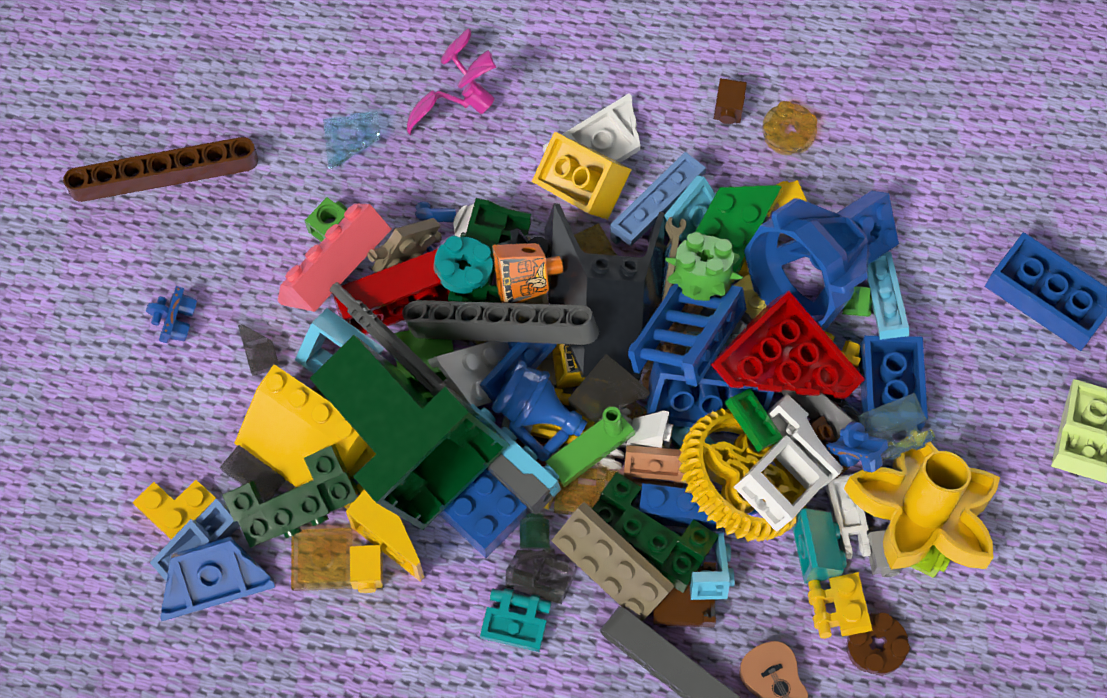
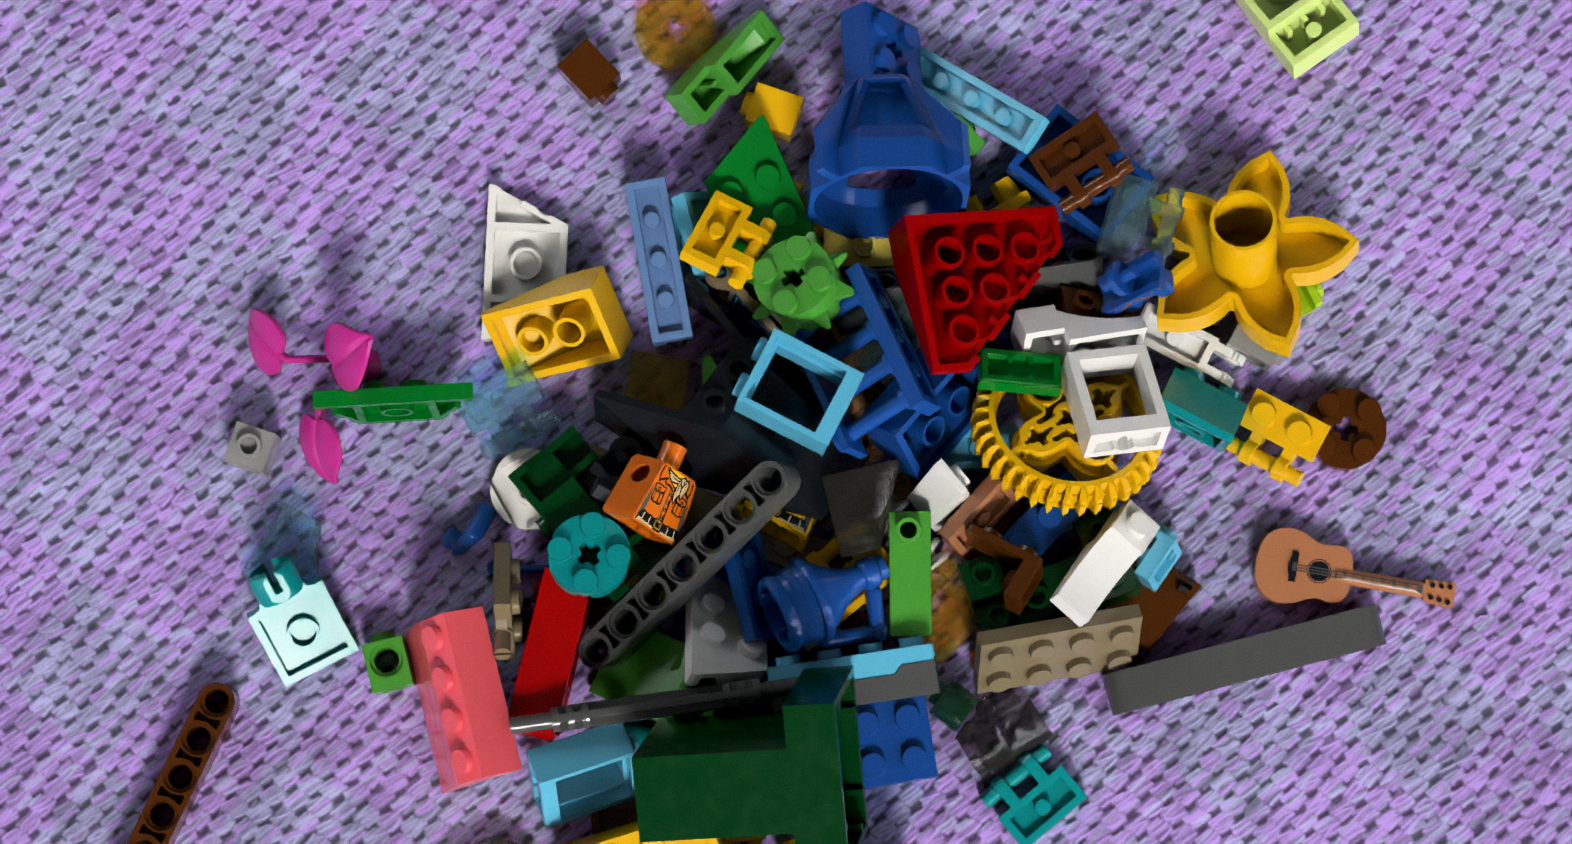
camera: 55 degrees left, 15 degrees up
none -> light grey brick [223,421,282,478]
none -> plate [247,556,359,687]
none -> green wing [313,379,473,424]
none -> clear light blue plate [458,360,558,460]
none -> bright green slope [664,9,785,125]
none -> yellow plate [679,190,777,289]
none -> medium azure window [732,328,864,456]
none -> reddish brown bracket [966,524,1044,616]
none -> reddish brown plate [1028,111,1135,215]
none -> white slope [1049,499,1160,627]

